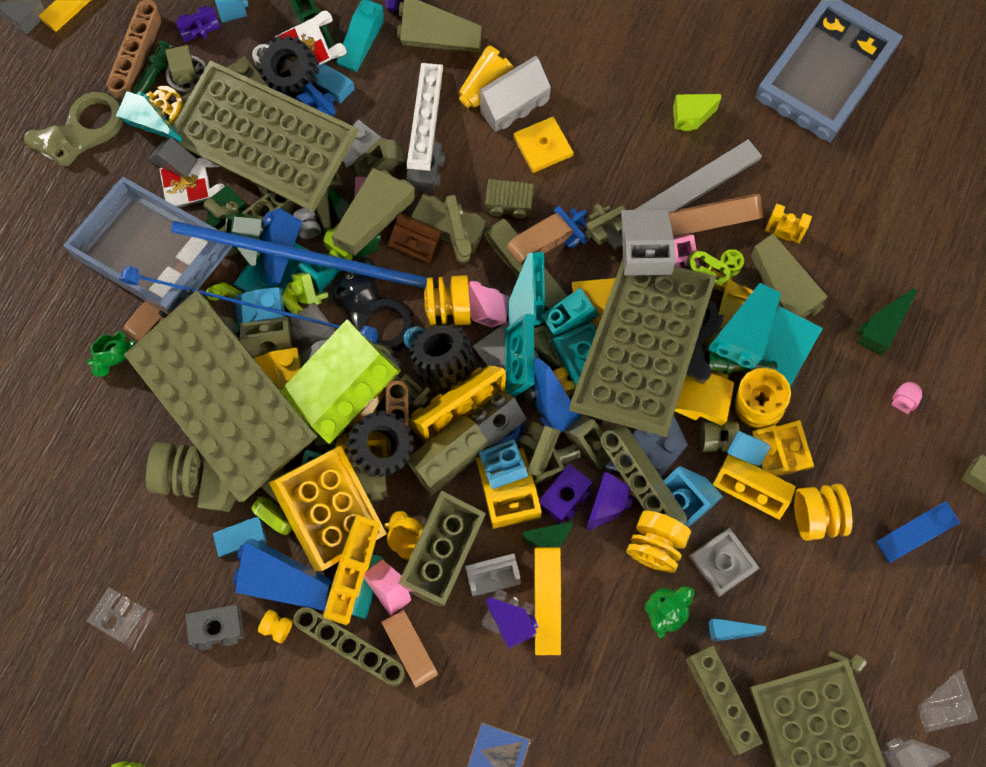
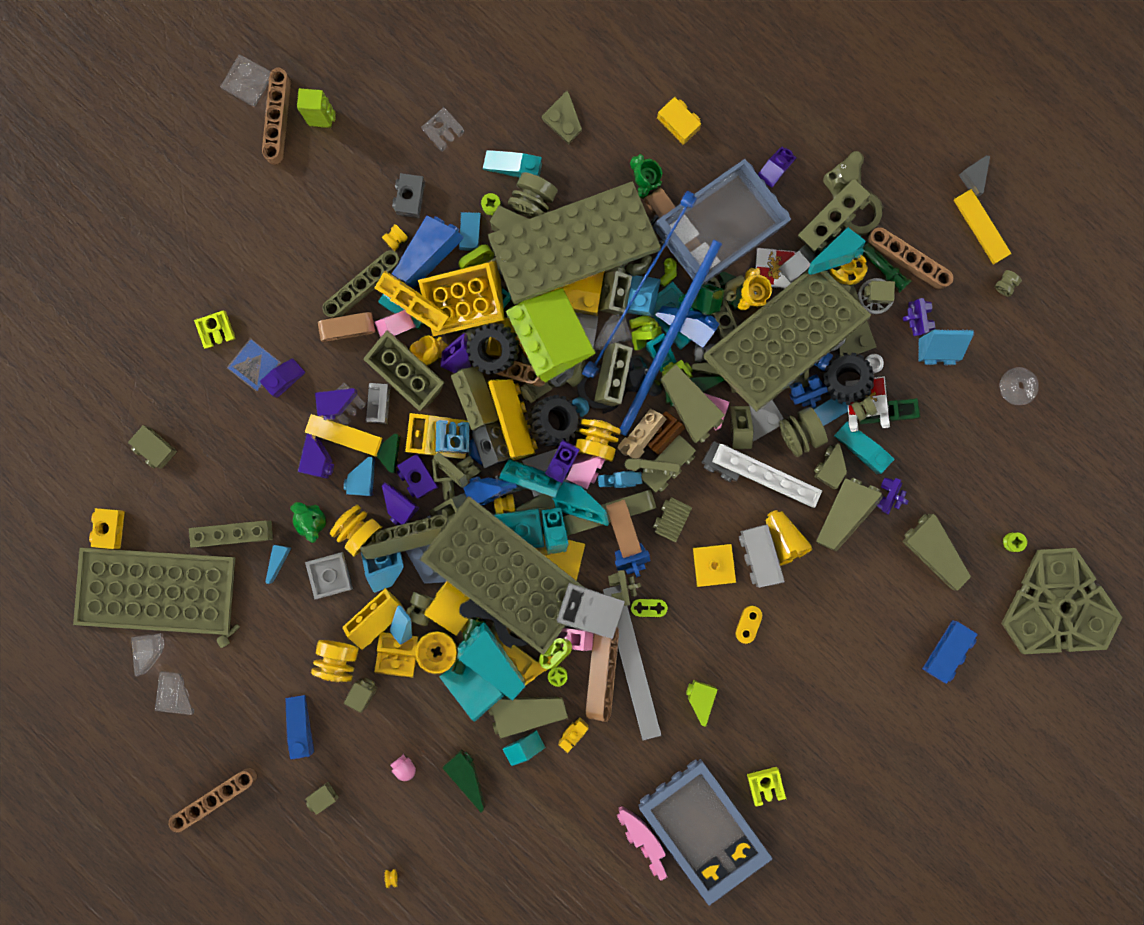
camera: 115 degrees right, 15 degrees up
none -> dark purple slope [259,358,306,398]
none -> dark purple slope [298,434,334,478]
none -> dark azure slope [344,457,375,496]
none -> olive brick [344,678,378,713]
none -> dark purple slope [441,333,472,373]
none -> lime wheel [481,193,501,216]
none -> slope [483,150,542,178]
none -> teal slope [502,730,546,766]
none -> olive wing [541,91,582,145]
none -> dark purple slope [545,440,580,483]
none -> olive brick [594,343,633,406]
none -> dark azure brick [598,471,642,488]
none -> bright pink slope [617,806,667,880]
none -> tan plate [618,408,666,459]
none -> lime beam [631,599,668,617]
none -> yellow brick [657,97,701,145]
none -> yellow plate [735,606,762,644]
none -> yellow hair [738,268,772,310]
none -> neon yellow brick [747,767,786,806]
none -> dark purple slope [758,147,796,188]
none -> olive wheel [779,407,828,457]
none -> olive brick [798,179,871,253]
none -> olive slope [814,444,847,489]
none -> olive wheel [851,396,878,421]

